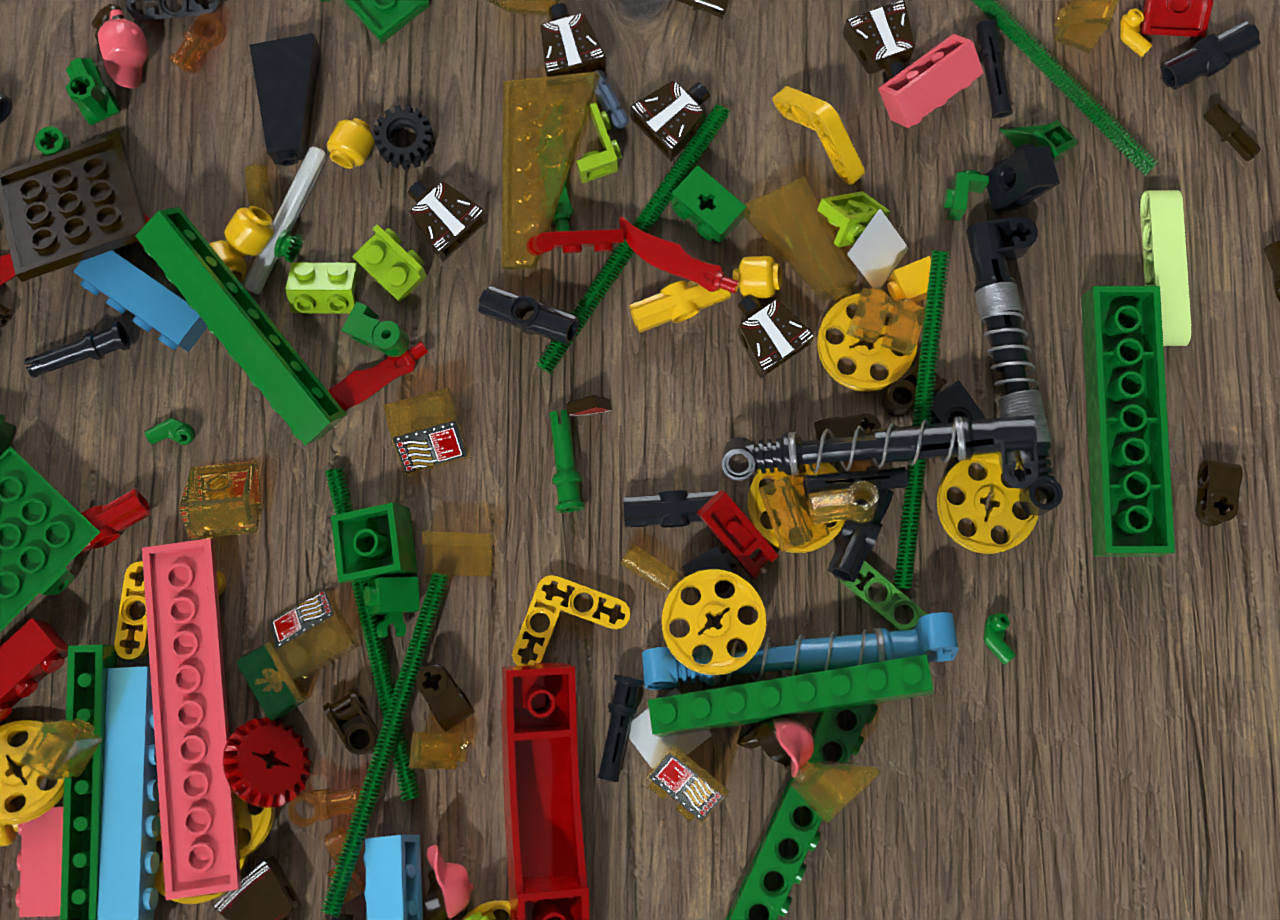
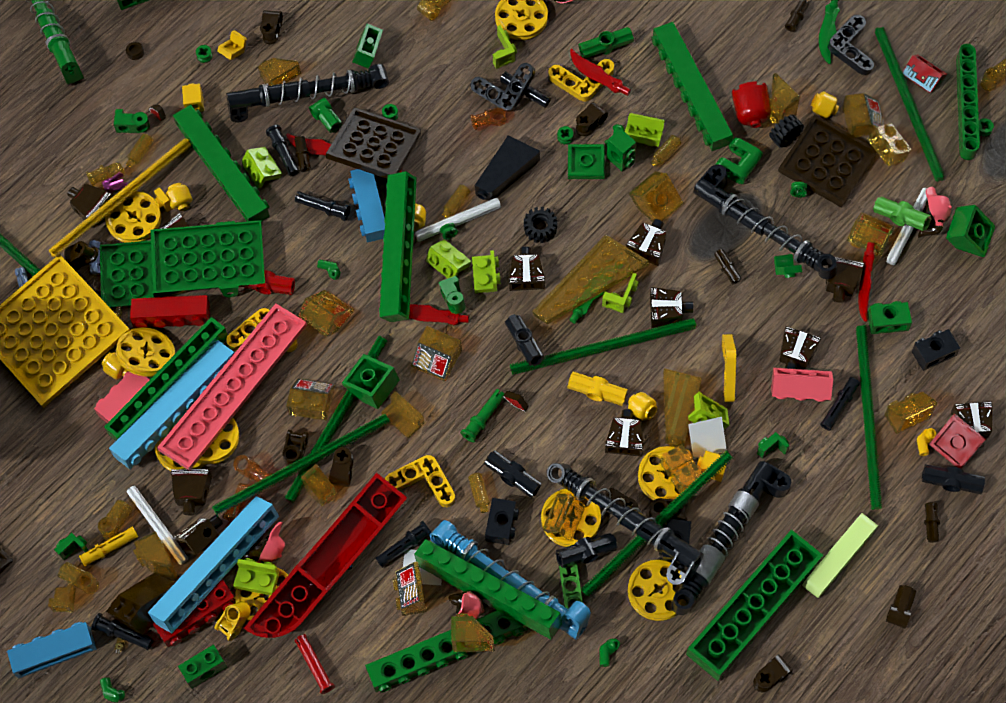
camera: 45 degrees right, 15 degrees down
clear yellow brick [21,718,103,780] -> none
green piece [65,57,121,126] -> none
coral hair [91,4,149,89] -> none
red gear [223,717,312,808] -> none
yellow head [224,206,275,256] -> none
dark green piece [235,641,309,721] -> none
yellow head [327,118,375,169] -> none
green brick [364,577,420,638] -> none
red plate [526,229,624,256] -> none
sand blue axle [587,70,628,130] -> none
red sword [619,216,740,294] -> none
yellow wedge [662,569,766,675] -> none
green brick [671,165,747,245] -> none
red plate [696,490,779,580] -> none
black pin [803,466,908,497] -> none
clear yellow piece [808,481,879,525] -> none
black brick [985,144,1060,212] -> none
green slope [999,120,1079,164] -> none

